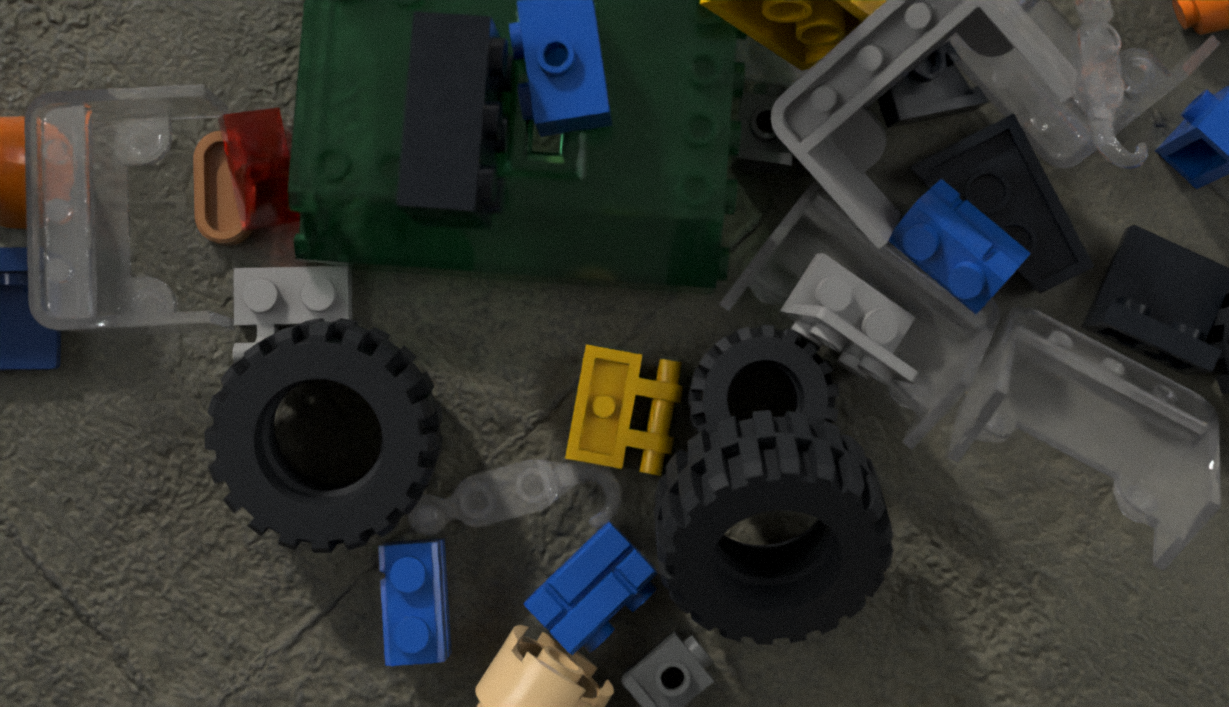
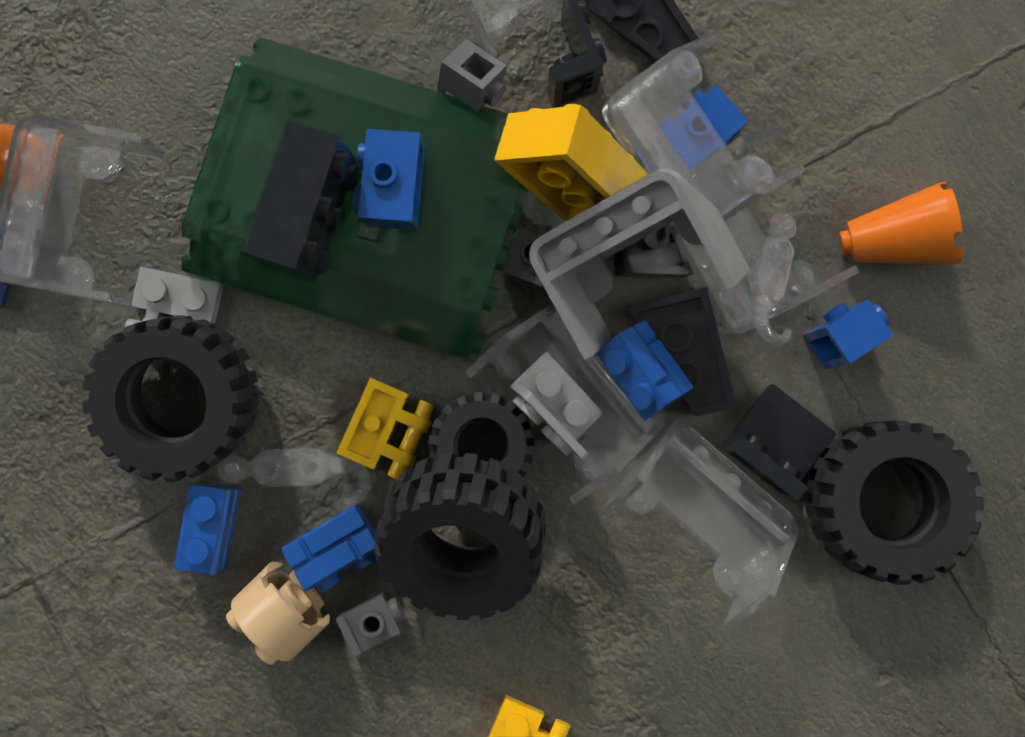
camera: 10 degrees right, 0 degrees up
medium nougat tile [193,130,256,246] -> none
clear red slope [218,107,303,232] -> none

